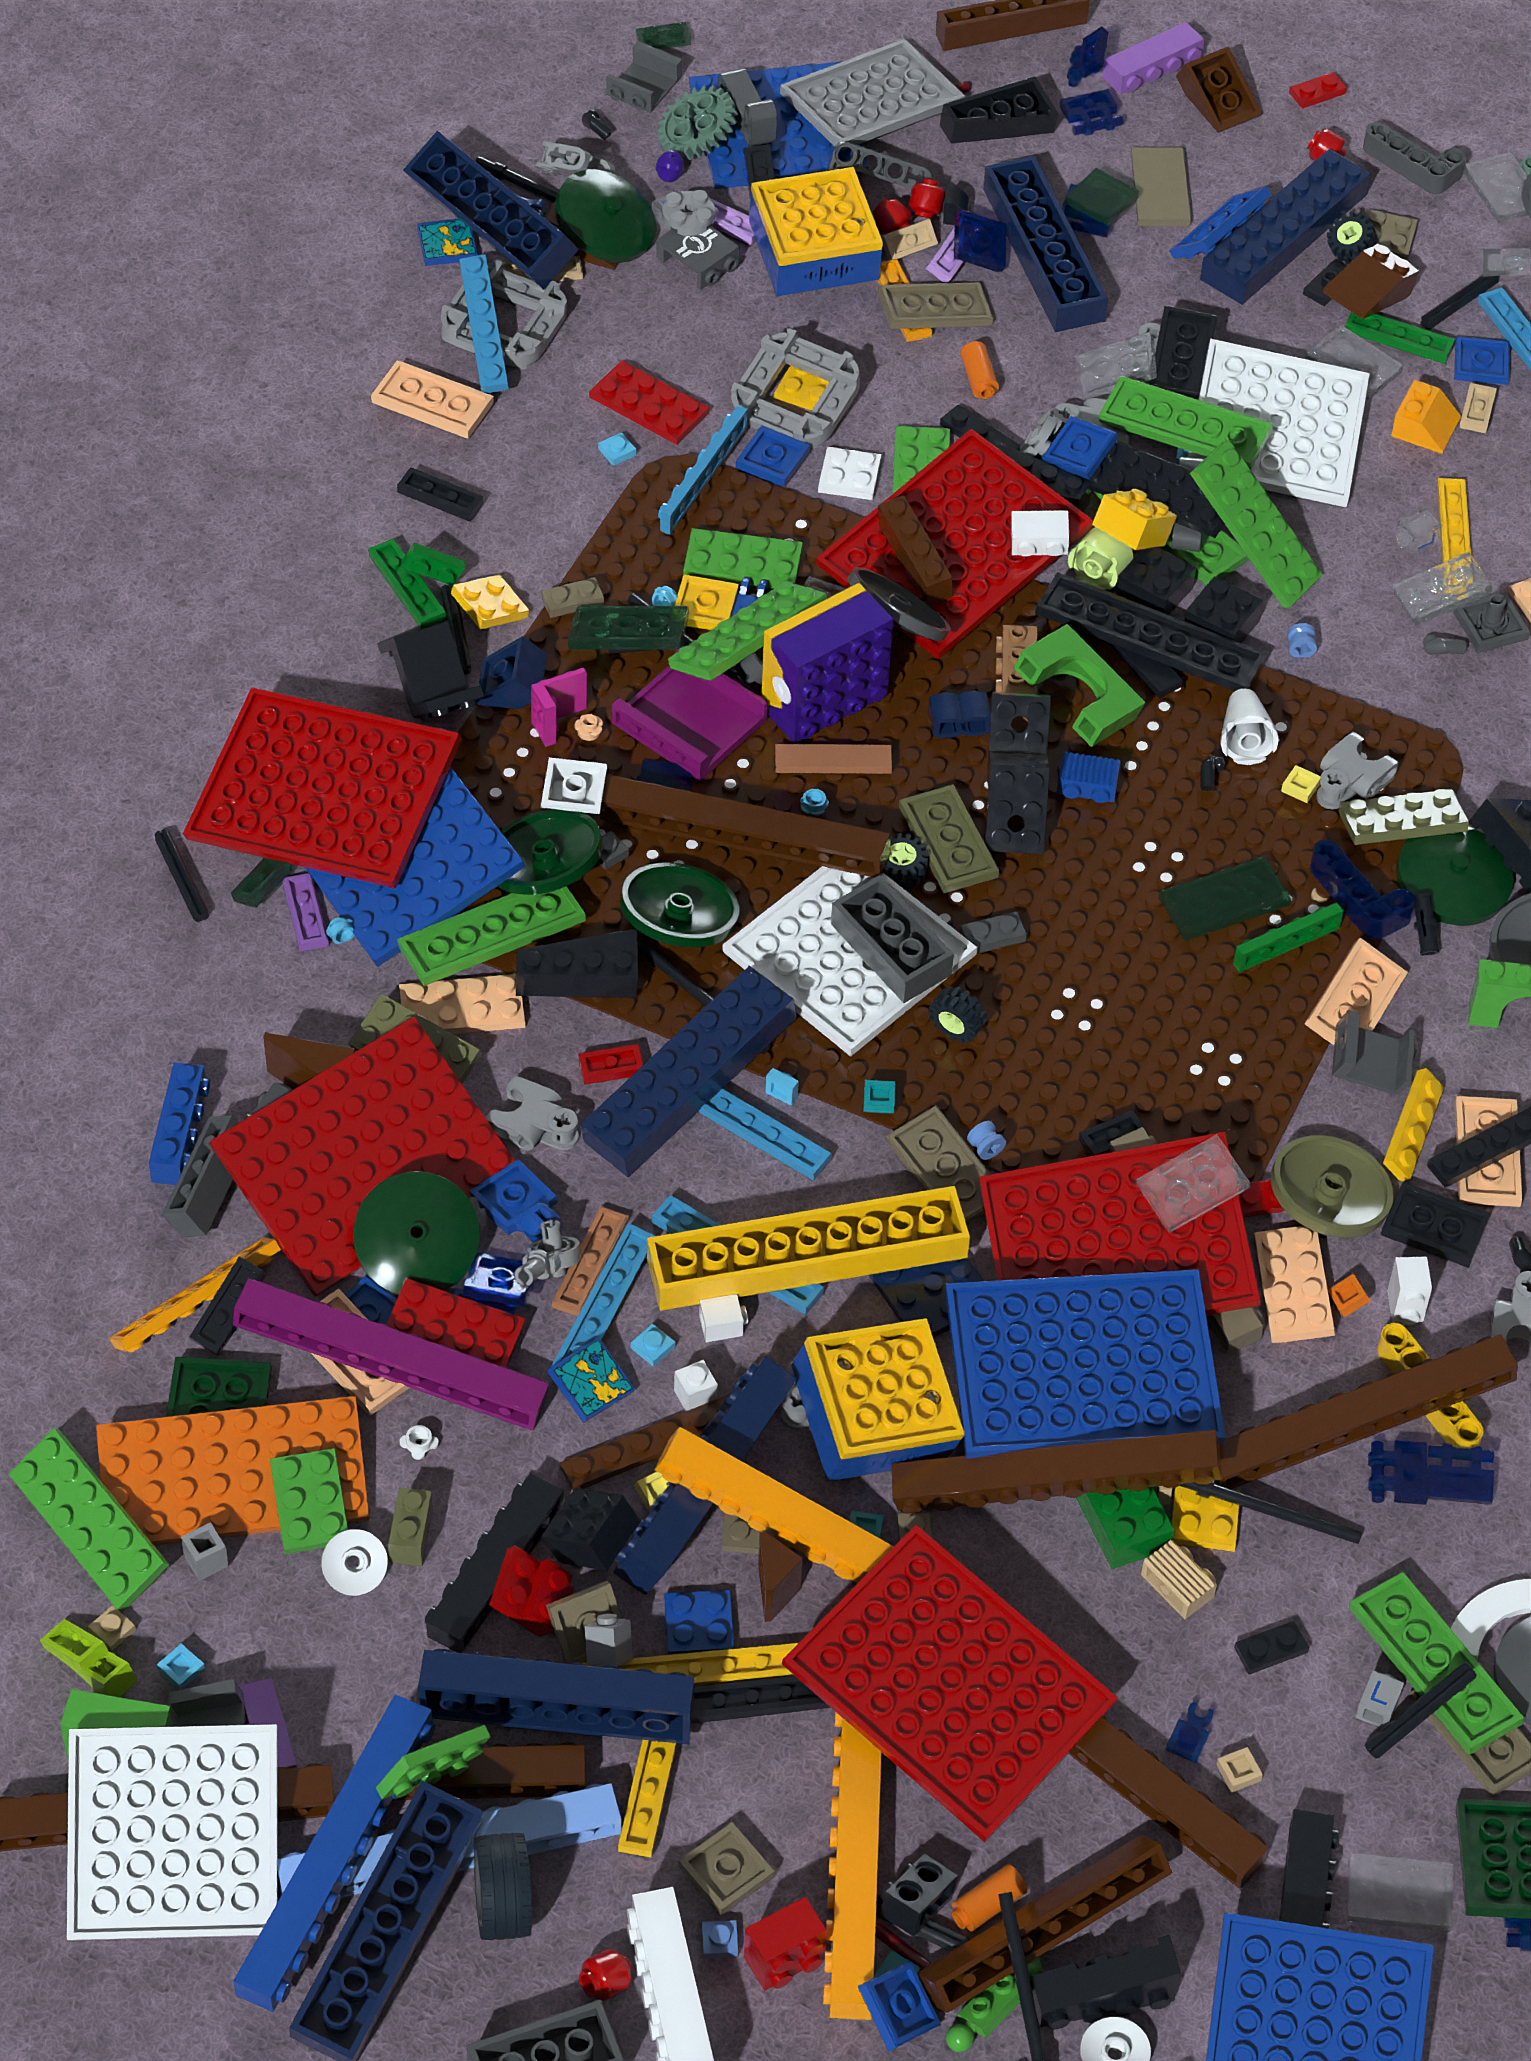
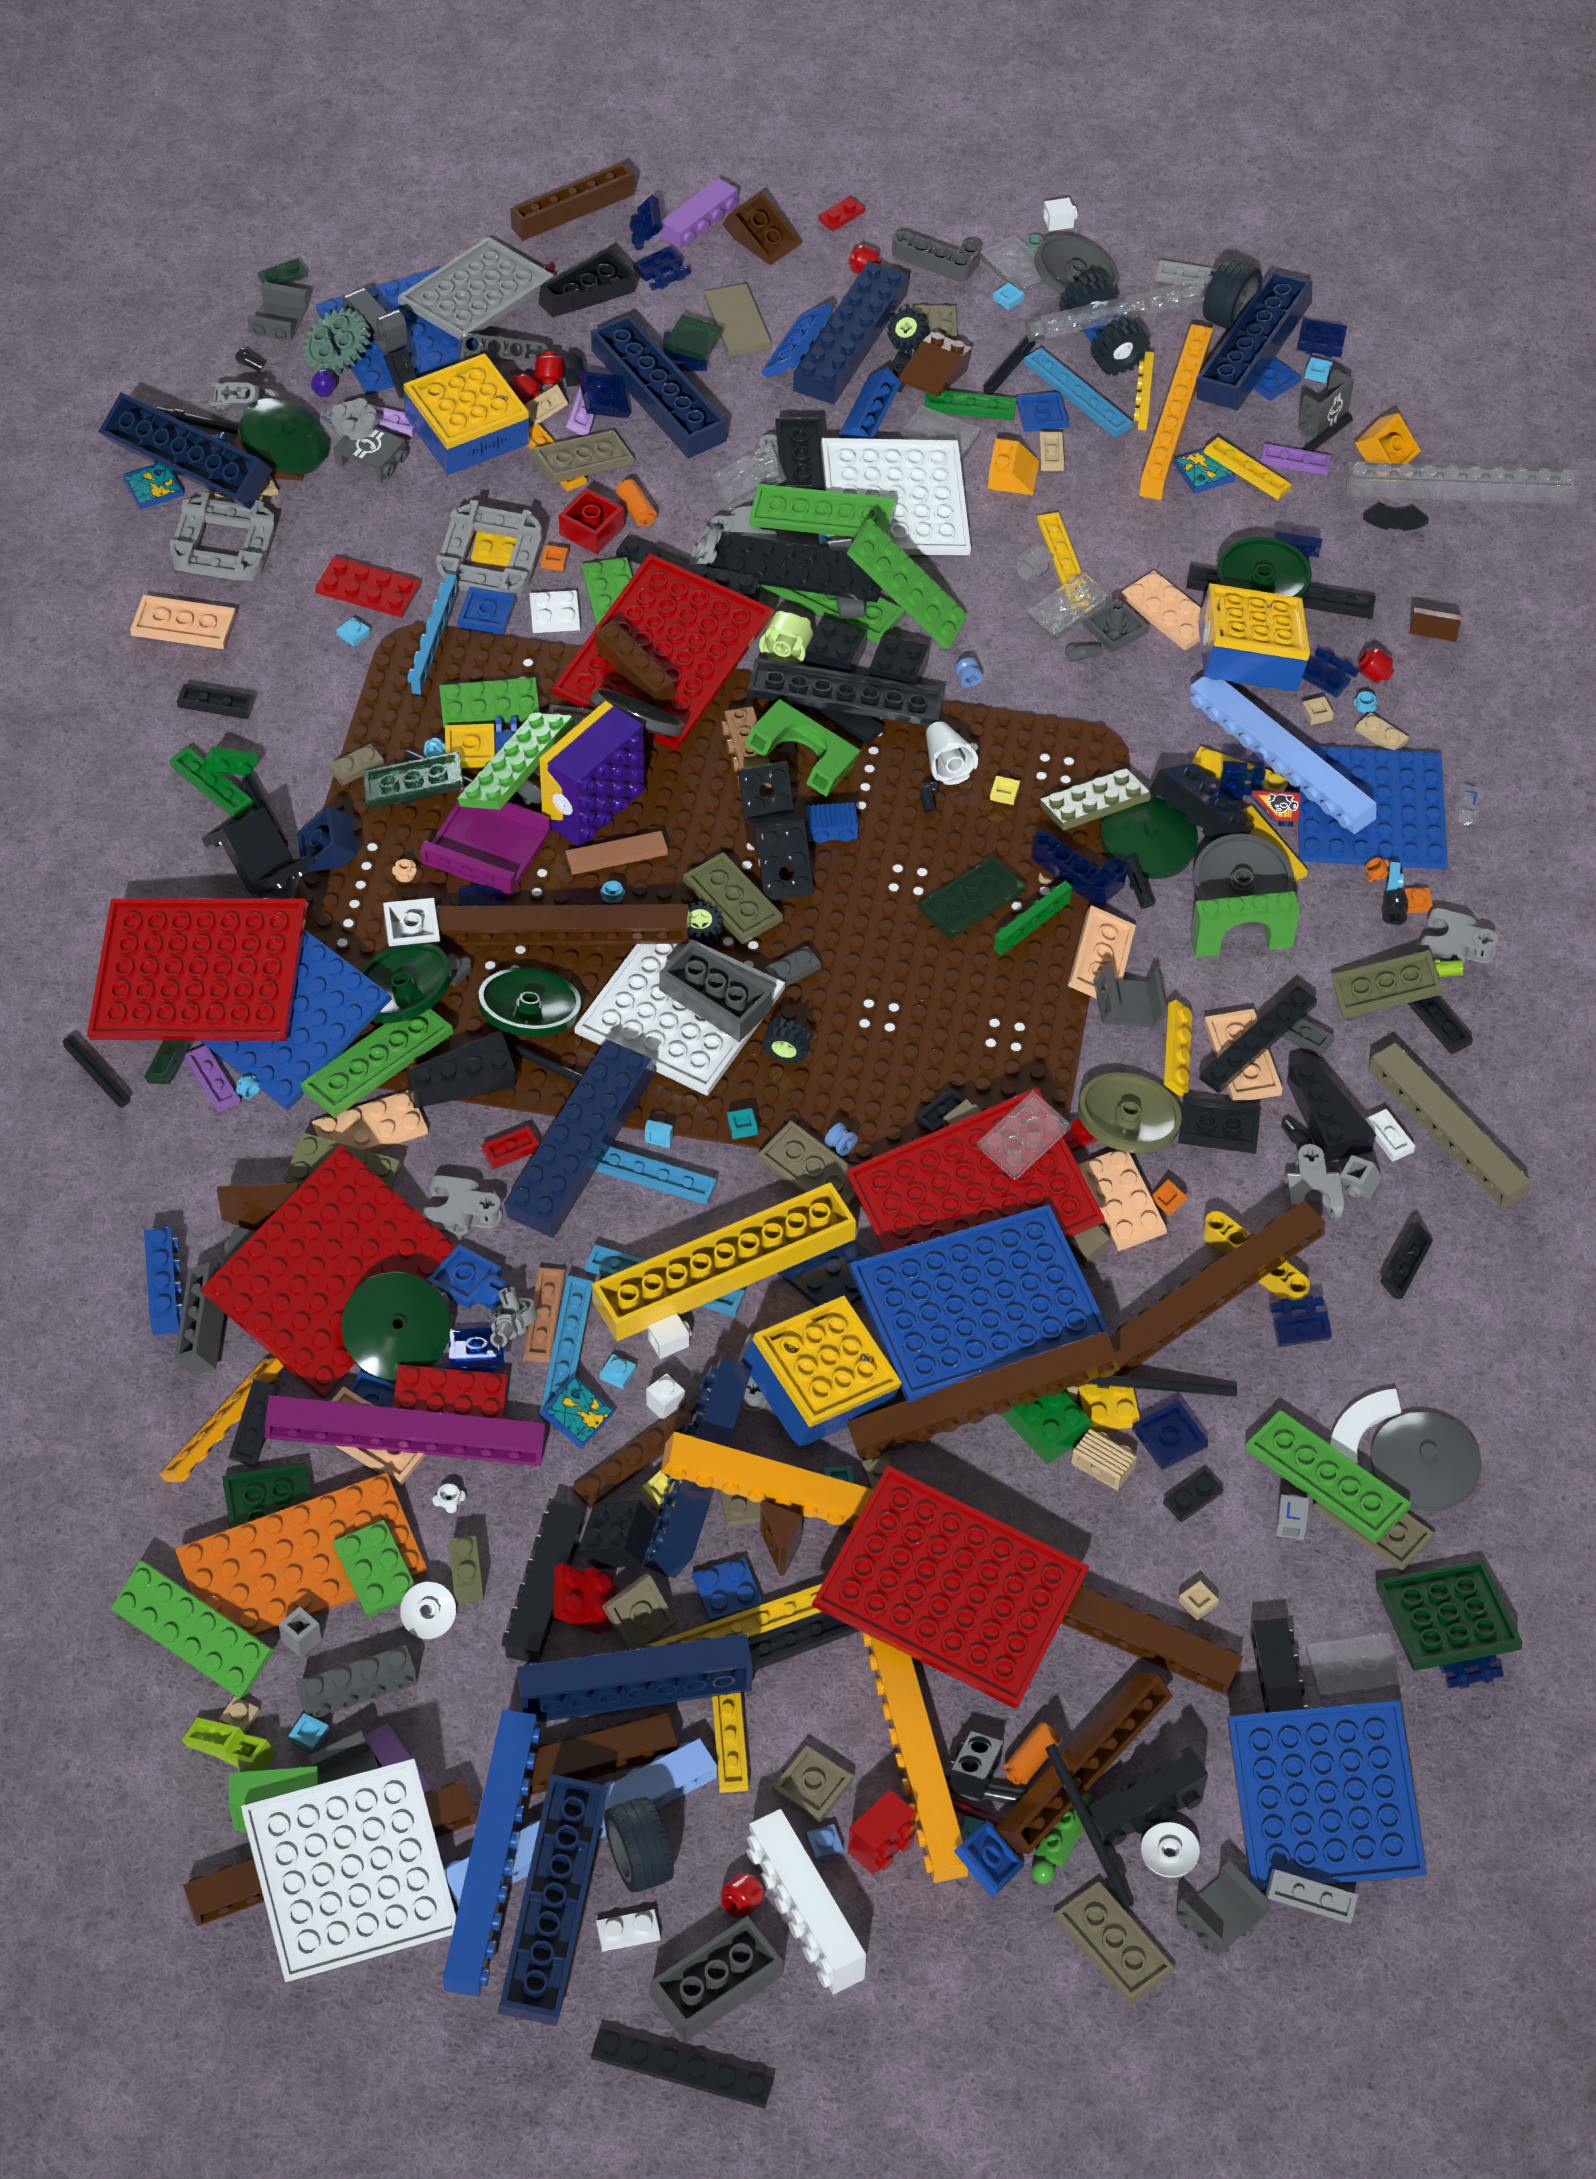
camera: 15 degrees left, 0 degrees up
bright green plate [376,1725,491,1799] -> none
yellow plate [451,574,529,630] -> none
dark azure plate [459,254,509,393] -> none
dark pink bracket [531,668,587,747] -> none
light grey brick [585,1614,633,1667] -> none
dark blue brick [928,691,991,738] -> none
white brick [1011,511,1069,556] -> none
blue tile [1042,416,1118,479] -> none
yellow brick [1092,489,1177,550] -> none
clear blue plate [1166,1702,1214,1763] -> none
light grey piece [1316,732,1399,809] -> none
black axle [1365,1662,1477,1759] -> none
clear blue plate [1368,1440,1428,1505] -> none
white brick [1387,1257,1432,1325] -> none
none -> dark grey brick [296,1645,417,1718]
none -> orange plate [540,545,568,571]
none -> red brick [559,488,624,555]
none -> white plate [596,1909,660,1952]
none -> blue brick [838,367,902,439]
none -> medium azure plate [993,282,1025,310]
none -> clear blue plate [1132,1401,1209,1470]

